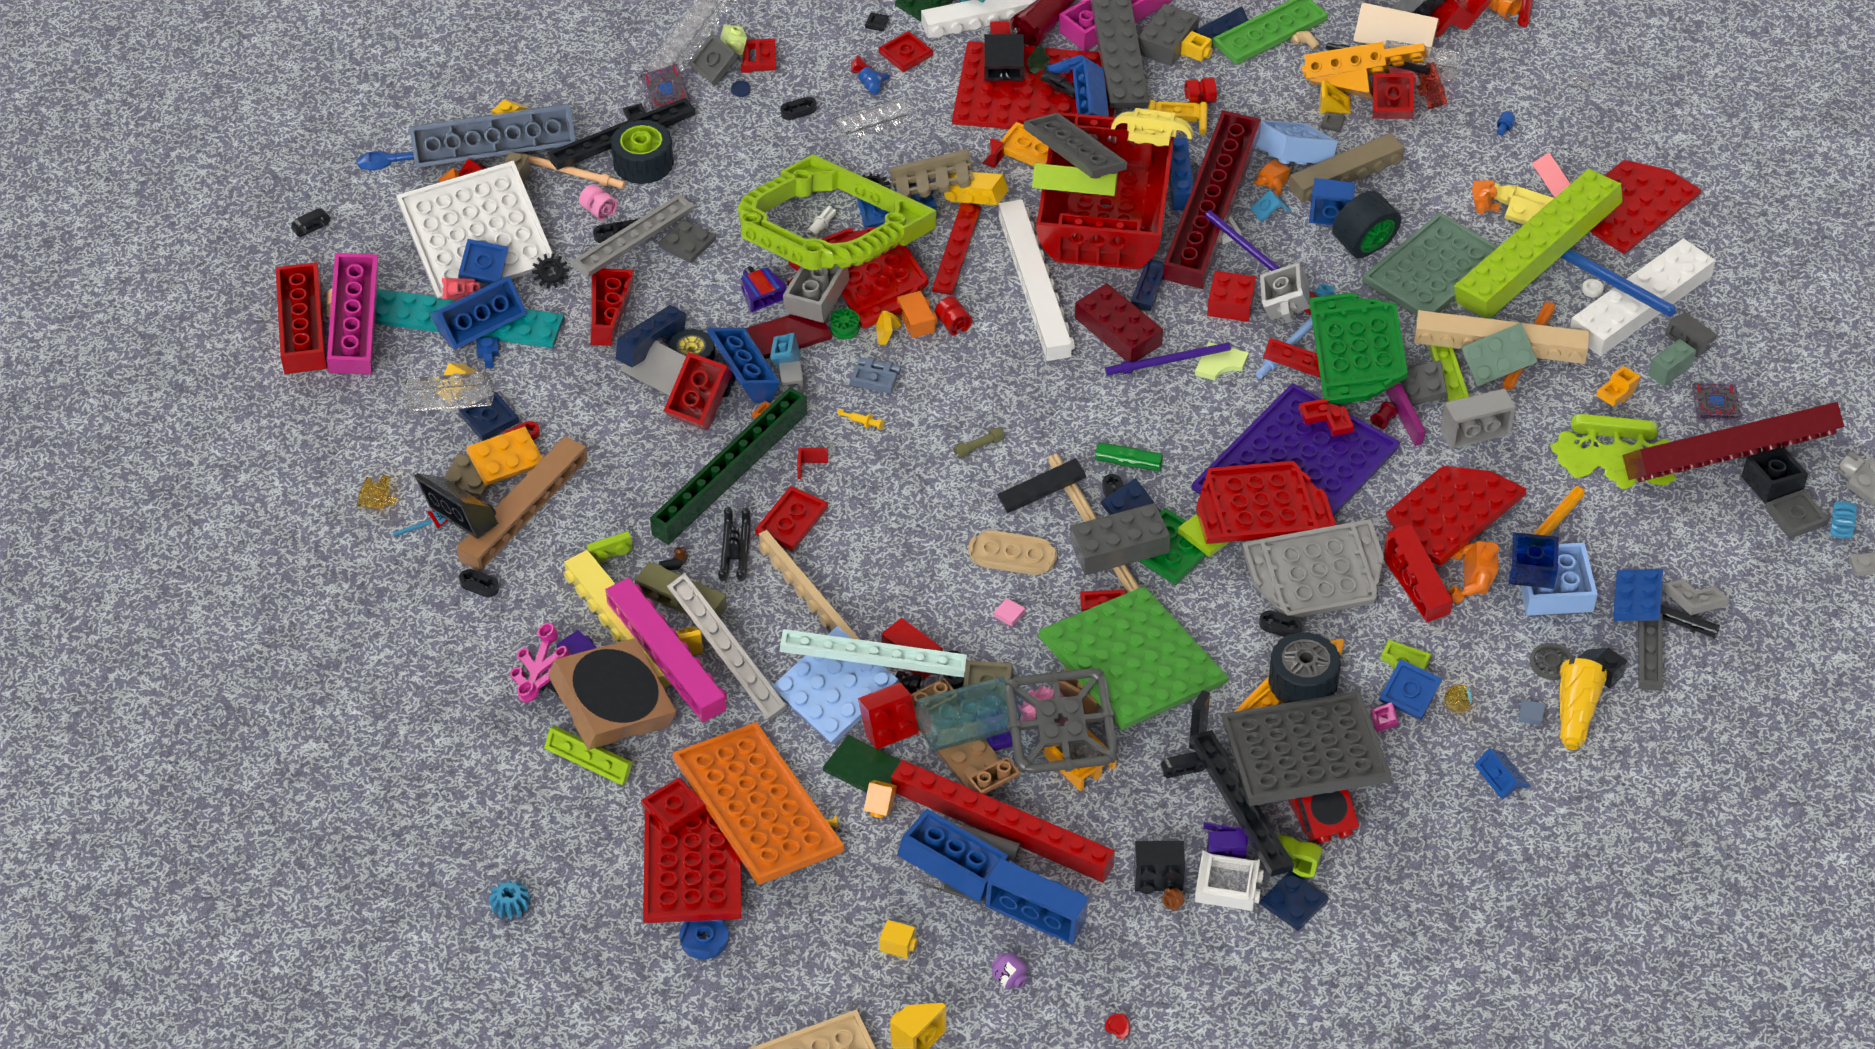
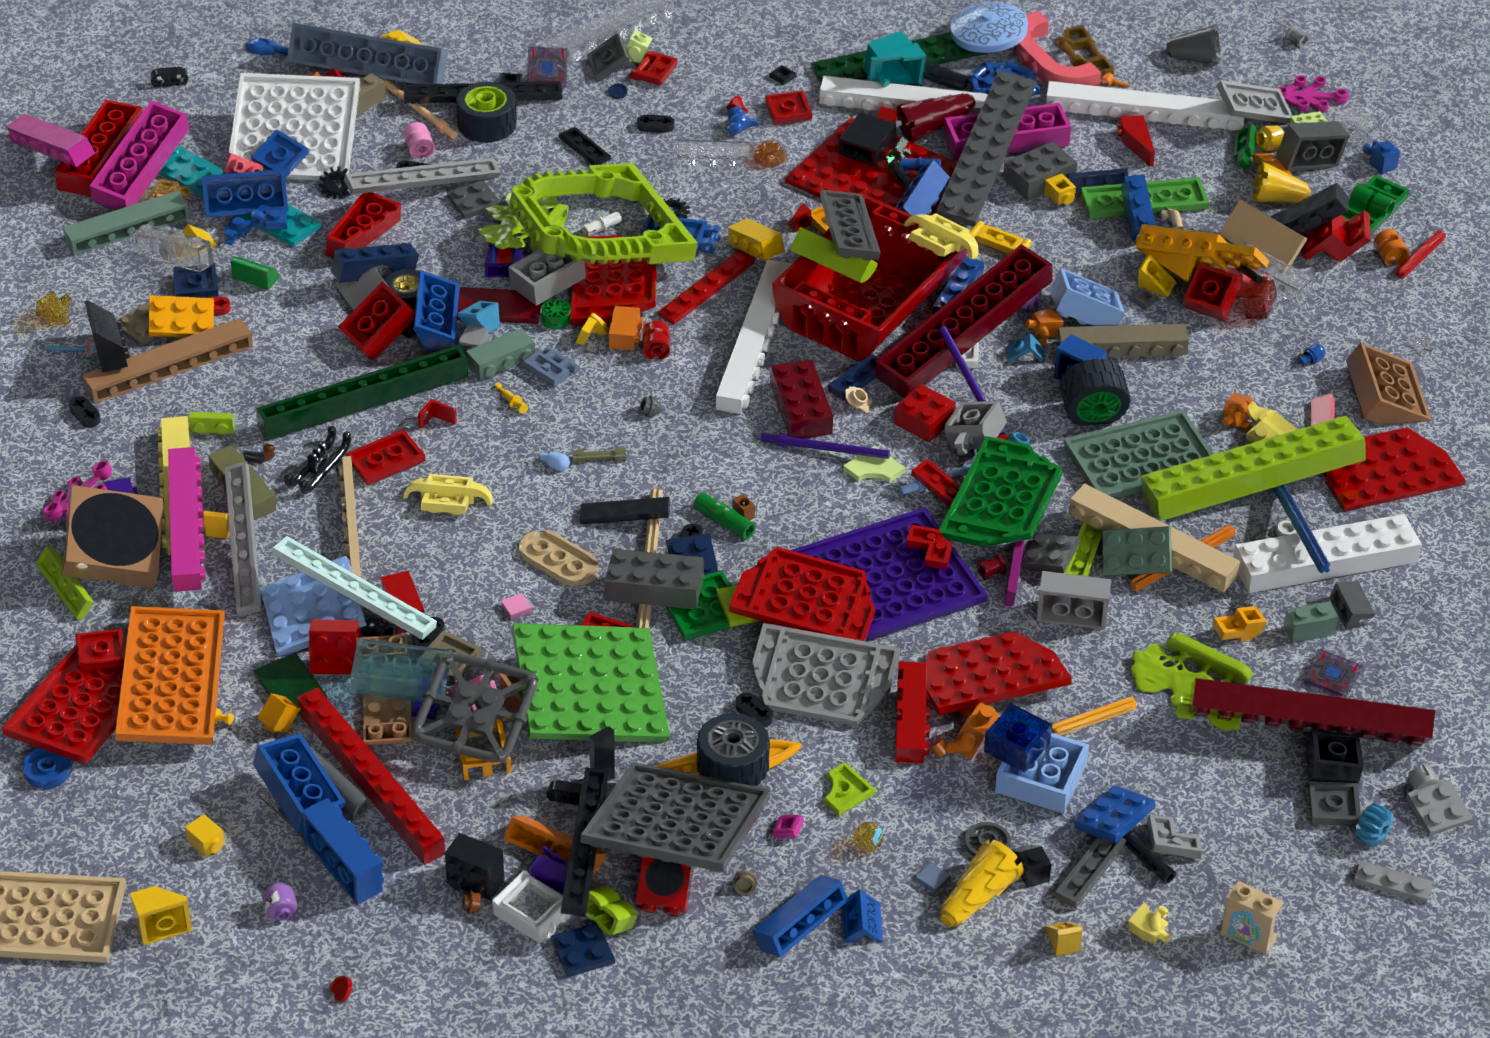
camera: 25 degrees right, 5 degrees down
dark tan fence [889,149,974,198] -> none
red wheel [1184,77,1217,104] -> none
blue plate [1379,659,1442,720] -> none
none -> dark pink brick [6,113,95,167]
none -> sand green brick [63,191,190,255]
none -> clear yellow plate [152,179,190,201]
none -> green brick [230,257,279,290]
none -> blue plate [251,209,287,230]
none -> light yellow plate [403,474,493,515]
none -> sand green brick [466,328,535,380]
none -> lime plant [478,192,569,252]
none -> orange brick [504,815,607,875]
none -> light blue cylinder [540,451,570,471]
none -> black tile [559,126,611,165]
none -> dark grey plate [640,396,663,417]
none -> dark orange piece [732,494,755,520]
none -> dark tan plate [732,870,757,895]
none -> blue brick [752,874,848,957]
none -> clear orange hair [754,141,787,168]
none -> tan animal [845,386,872,413]
none -> yellow slope [1044,921,1082,956]
none -> blue brick [1121,174,1156,240]
none -> light yellow piece [1128,903,1171,944]
none -> tan panel [1221,881,1283,955]
none -> medium nougat slope [1346,343,1431,424]

